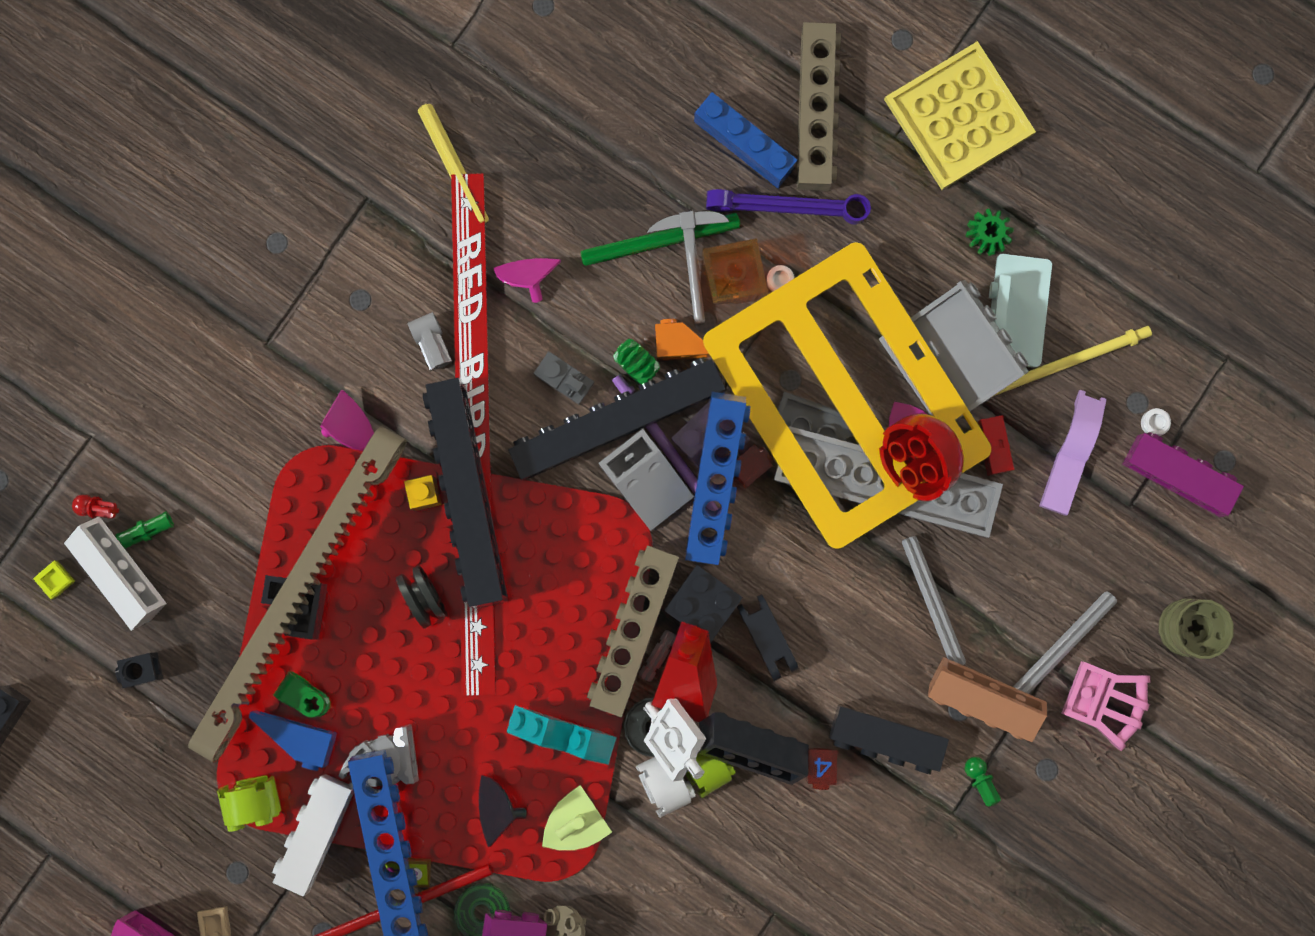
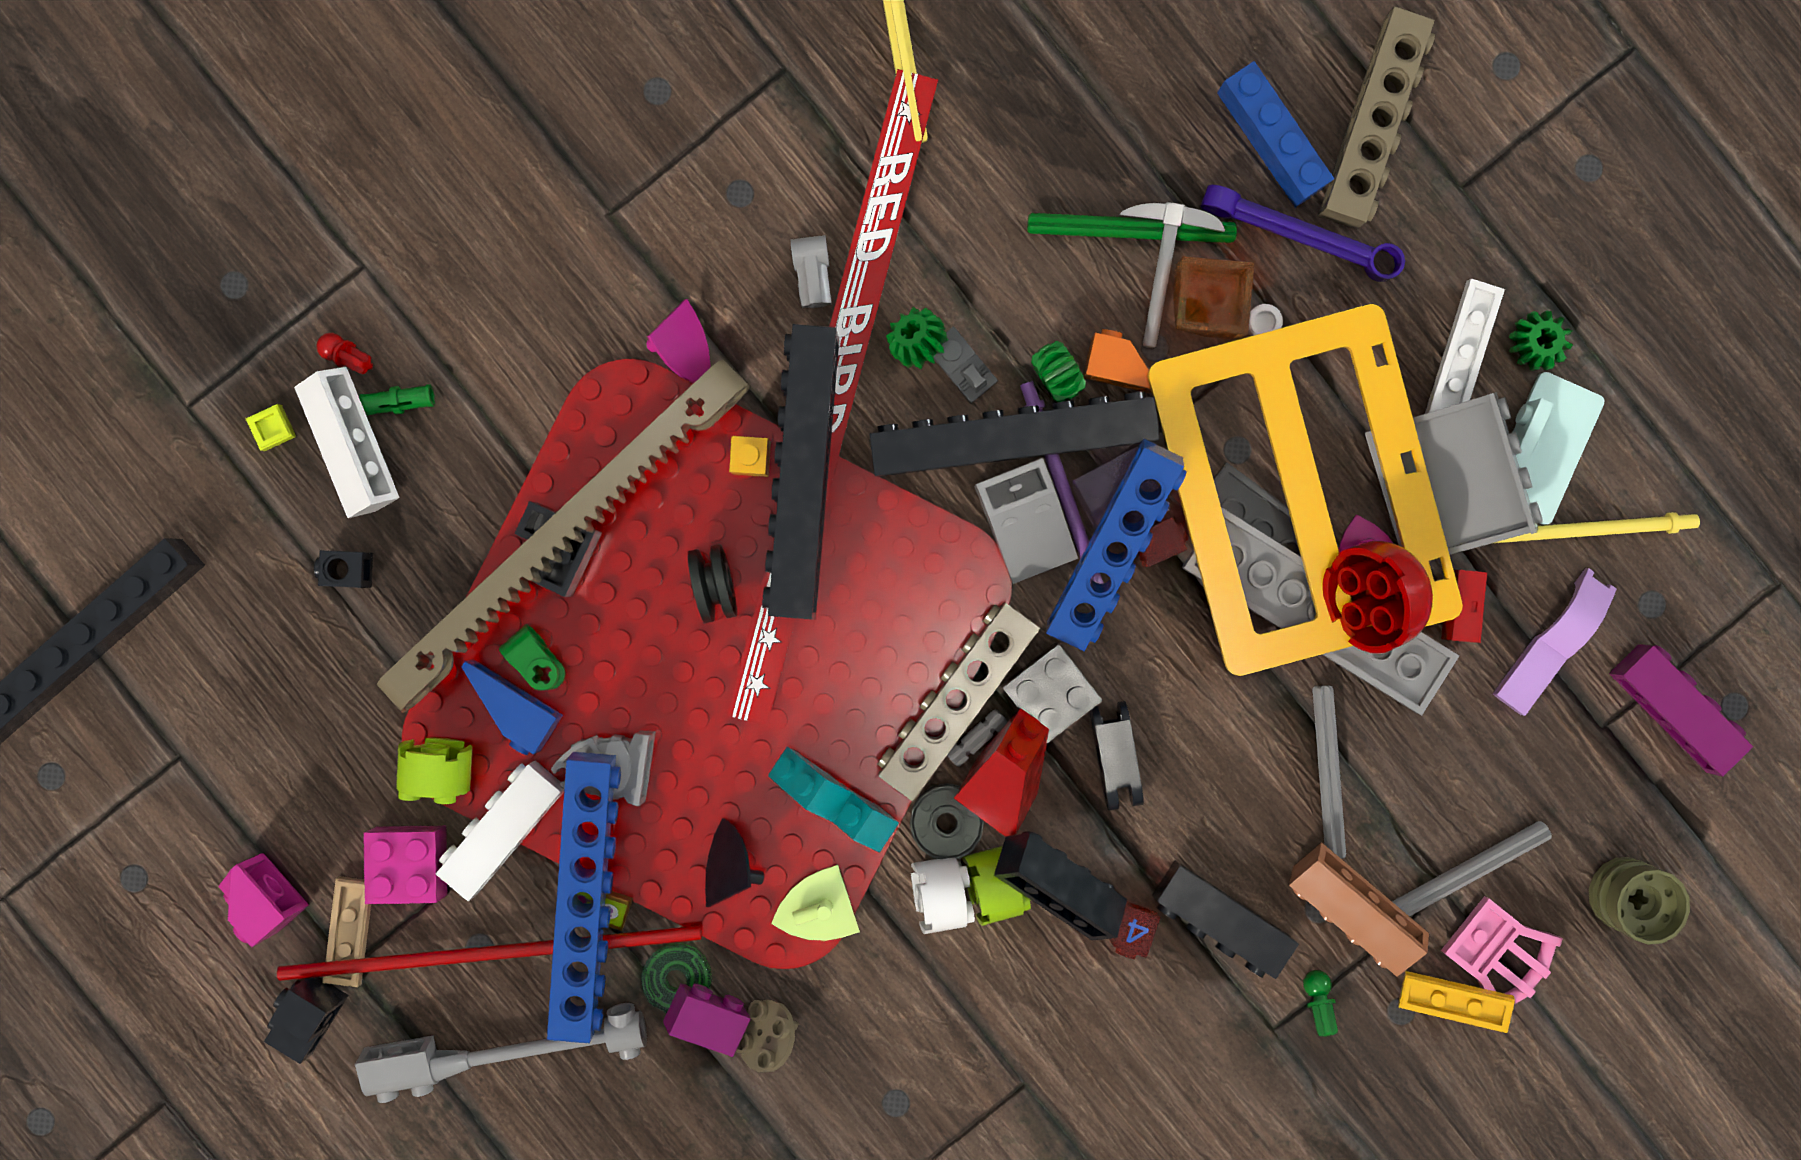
camera: 15 degrees right, 5 degrees up
dark pink shield [494,258,561,303] -> none
white plate [644,698,706,781] -> none
light yellow plate [884,41,1036,190] -> none
white tile [1141,408,1171,436] -> none
none -> dark pink brick [364,825,448,904]
none -> green gear [886,307,948,369]
none -> yellow tile [1398,971,1515,1033]
none -> white plate [1425,279,1505,414]

